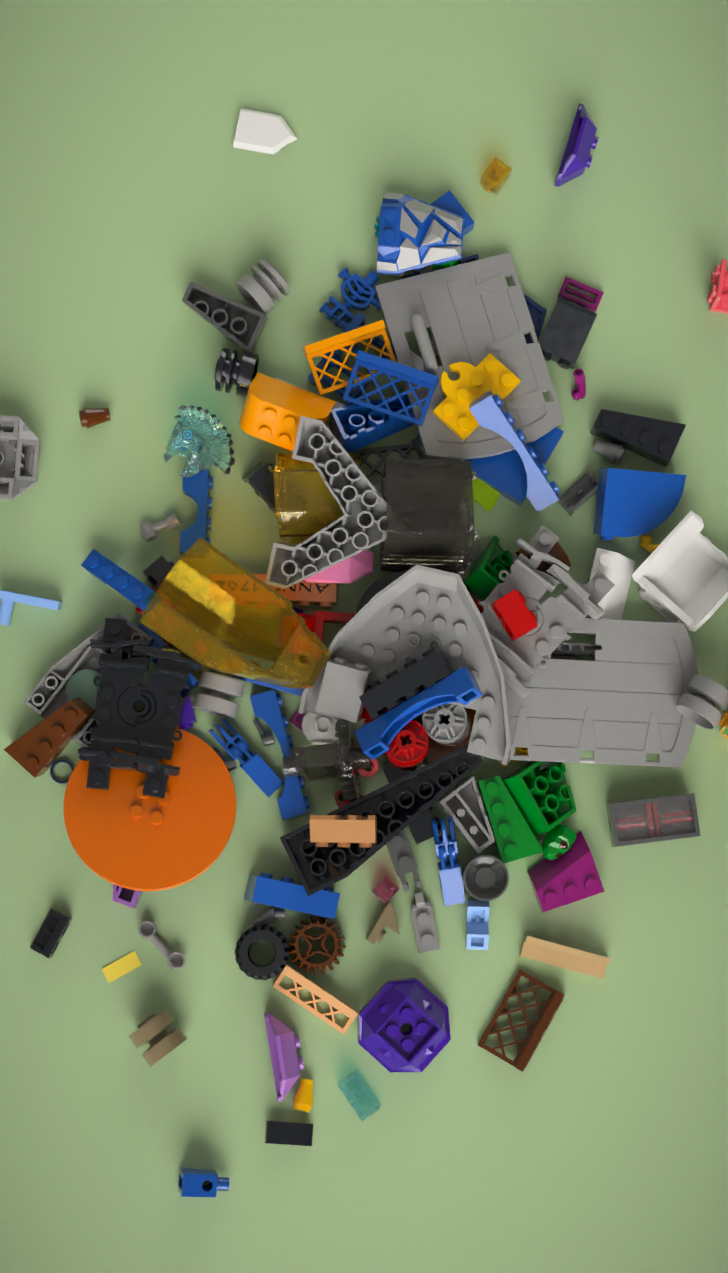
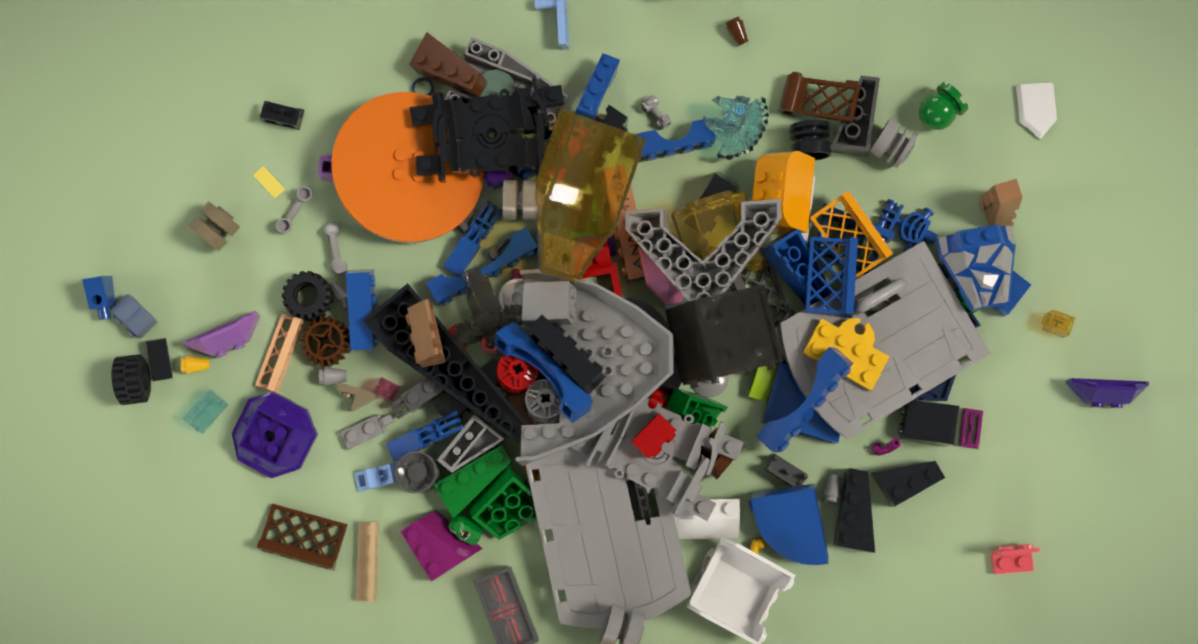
camera: 75 degrees right, 0 degrees up
none -> sand blue brick [111,294,158,338]
none -> black tyre [111,354,151,405]
none -> light grey cone [319,367,347,386]
none -> light grey bar [324,222,348,275]
none -> reddish brown piece [779,72,861,123]
none -> black wedge [871,461,945,507]
none -> green tile [918,82,969,130]
none -> medium nougat wedge [979,179,1022,227]

